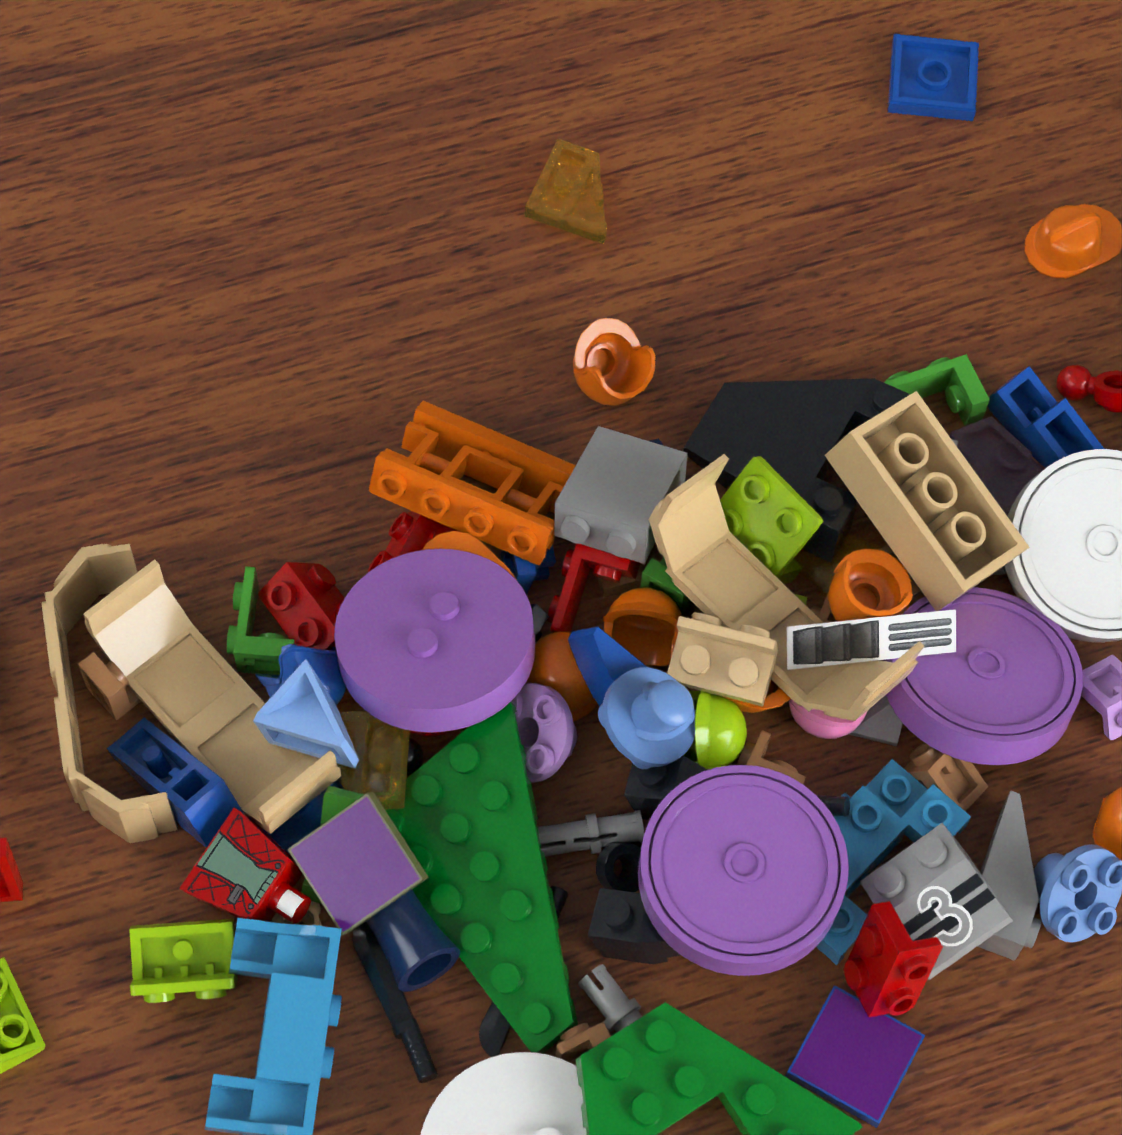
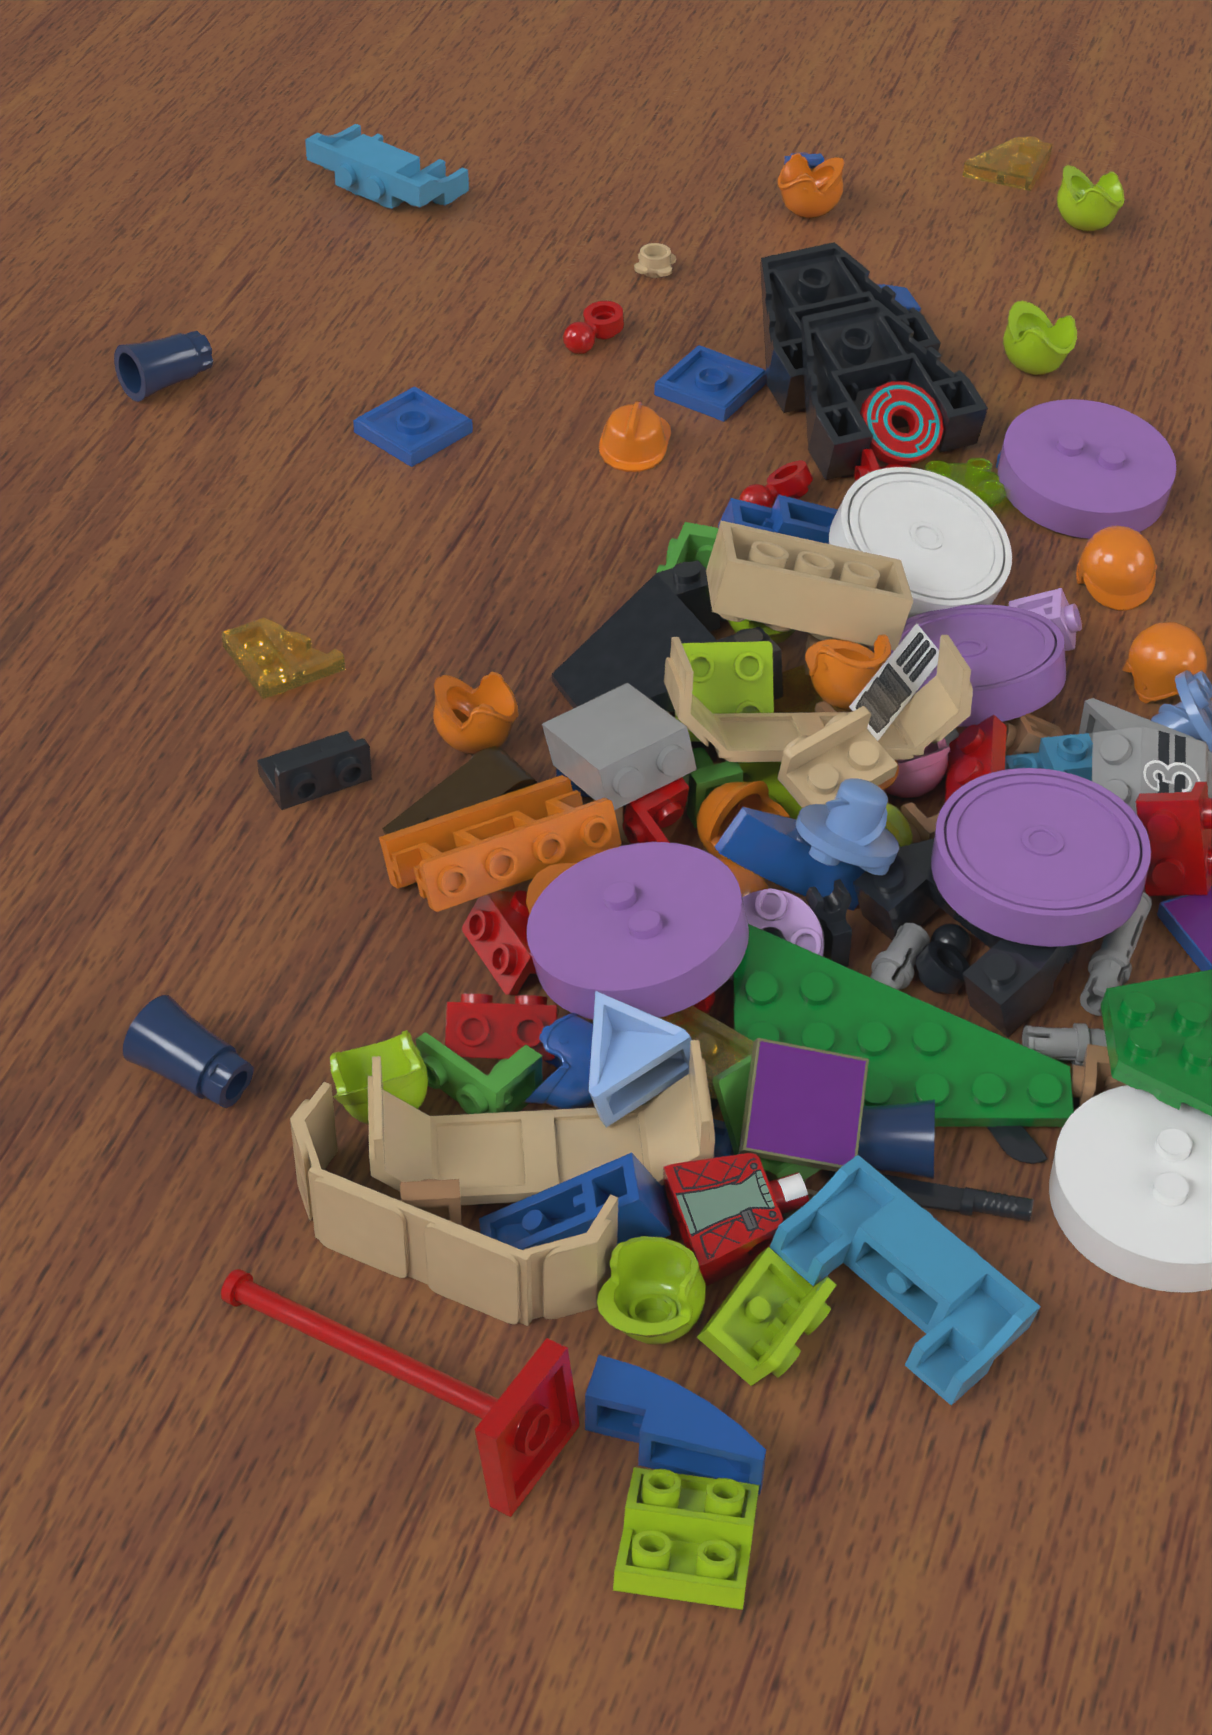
camera: 50 degrees left, 20 degrees down
none -> dark blue plant [123,995,254,1108]
none -> black bracket [257,731,372,810]
none -> lime helmet [330,1030,428,1124]
none -> dark brown door [382,746,538,835]
none -> blue slope [585,1355,766,1495]
none -> lime helmet [597,1236,706,1344]
none -> black plate [806,879,853,967]
none -> red bracket [945,714,1007,802]
none -> light grey pin [1080,892,1152,1016]

